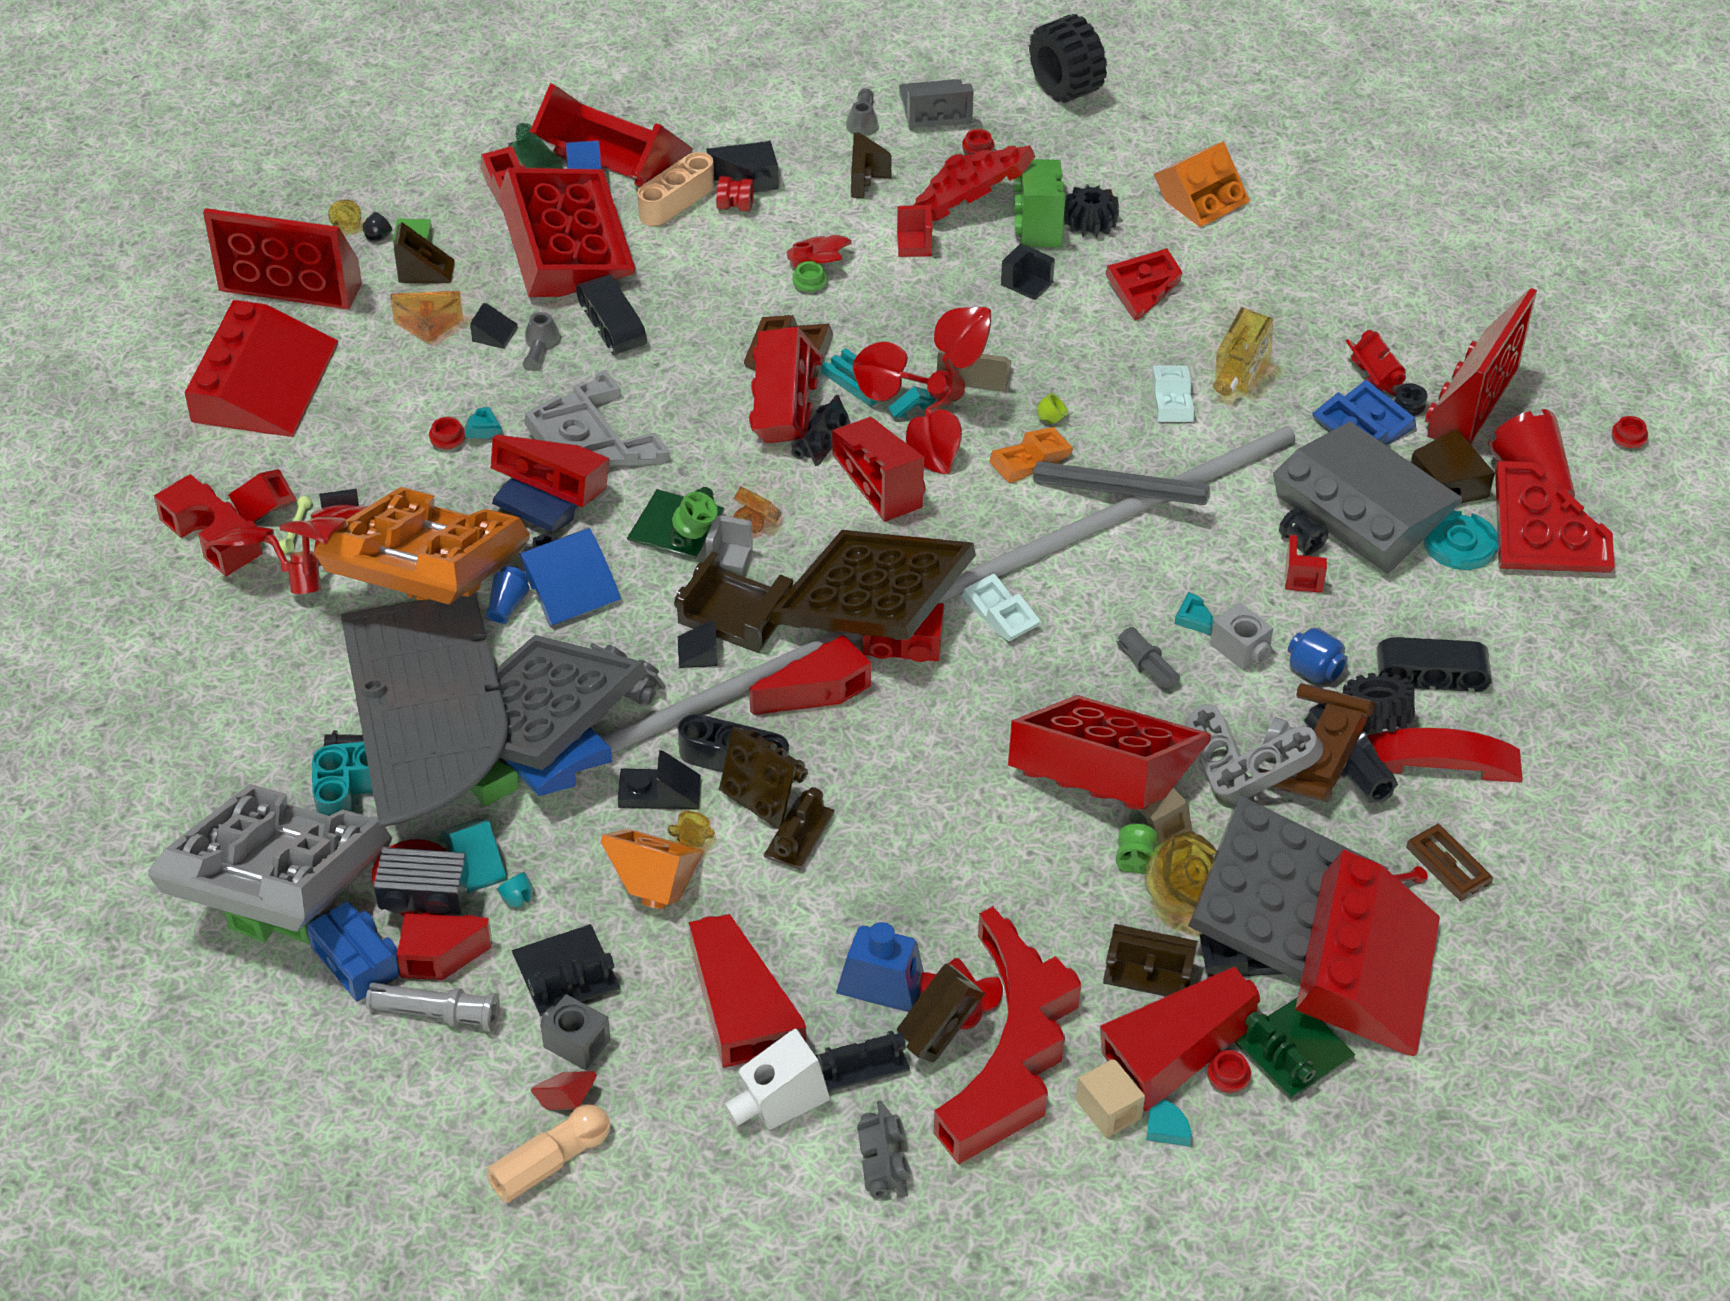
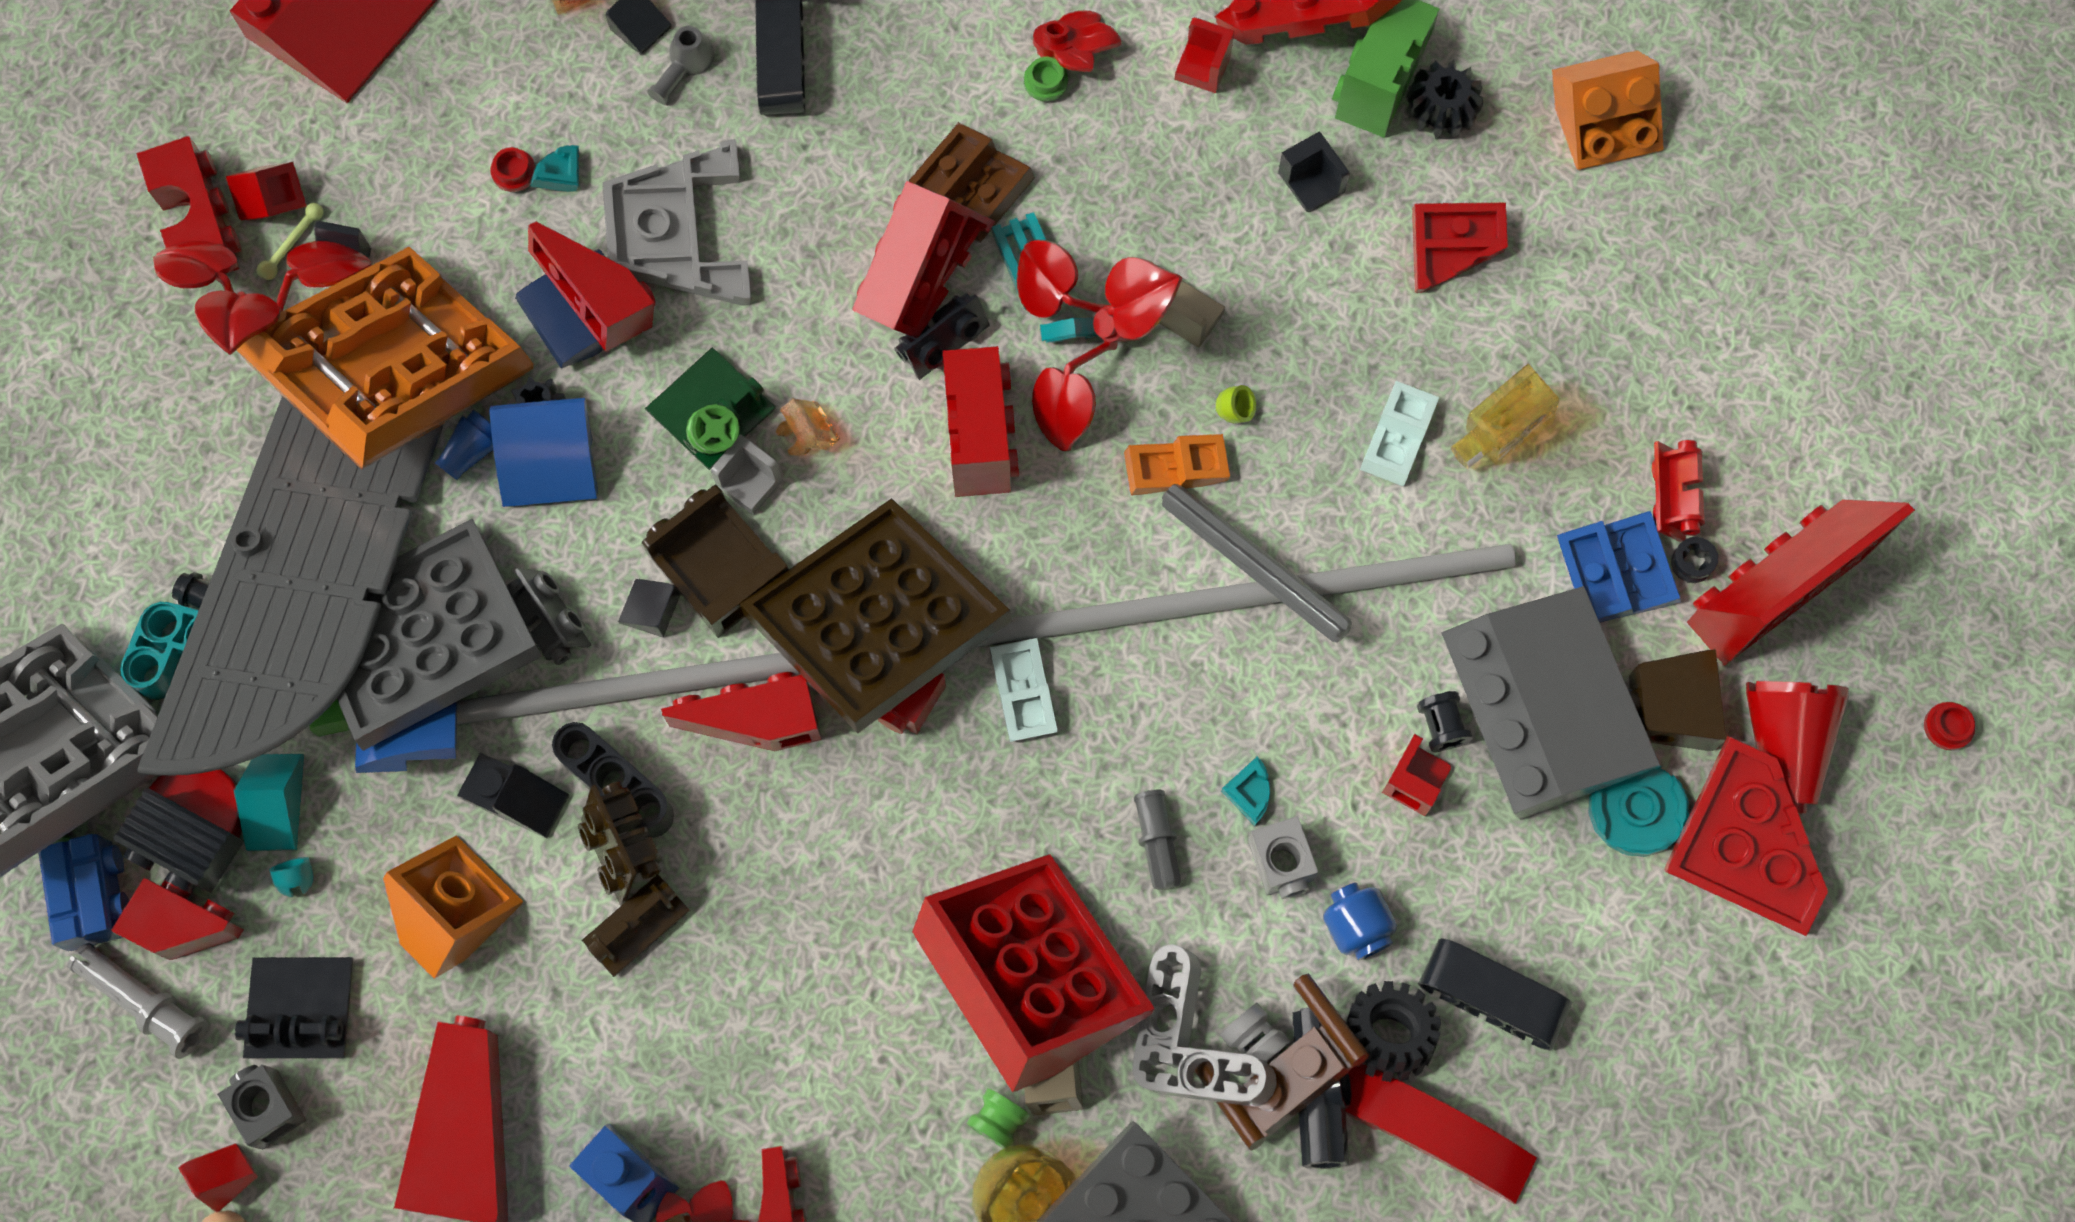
camera: 25 degrees right, 25 degrees up
clear yellow plate [667,811,715,847] -> none

